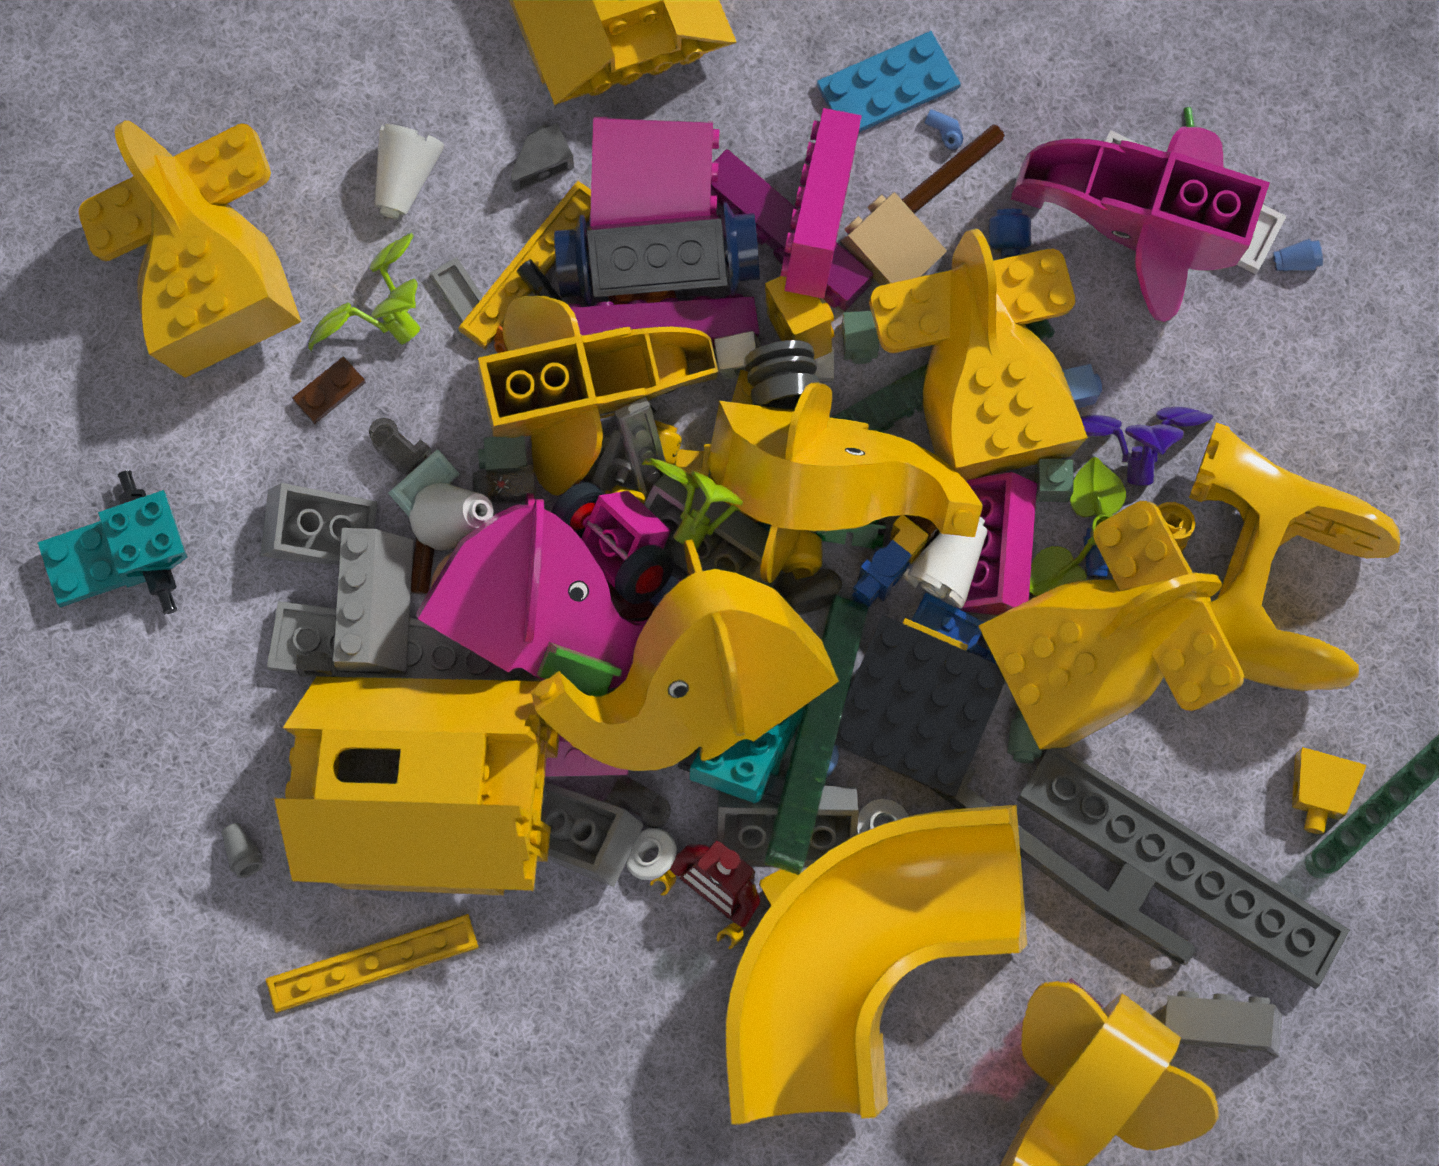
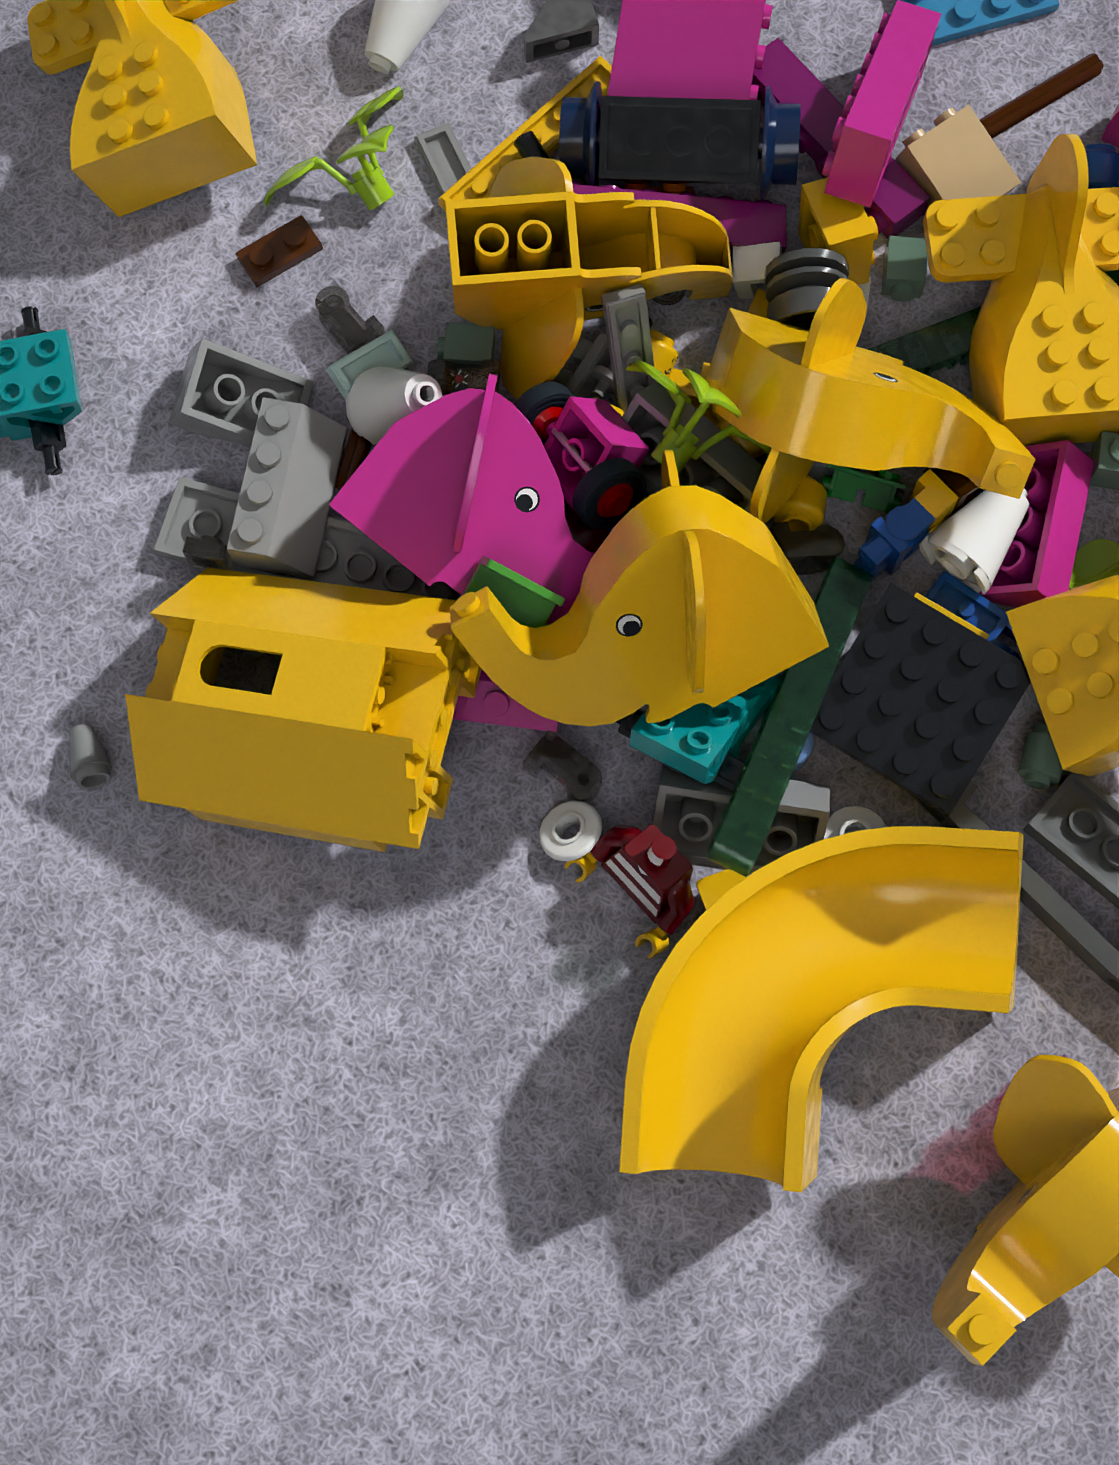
camera: 15 degrees right, 0 degrees up
yellow tile [265,914,479,1013] -> none
light grey slope [541,781,644,887] -> none
medium blue arm [925,109,963,150] -> none

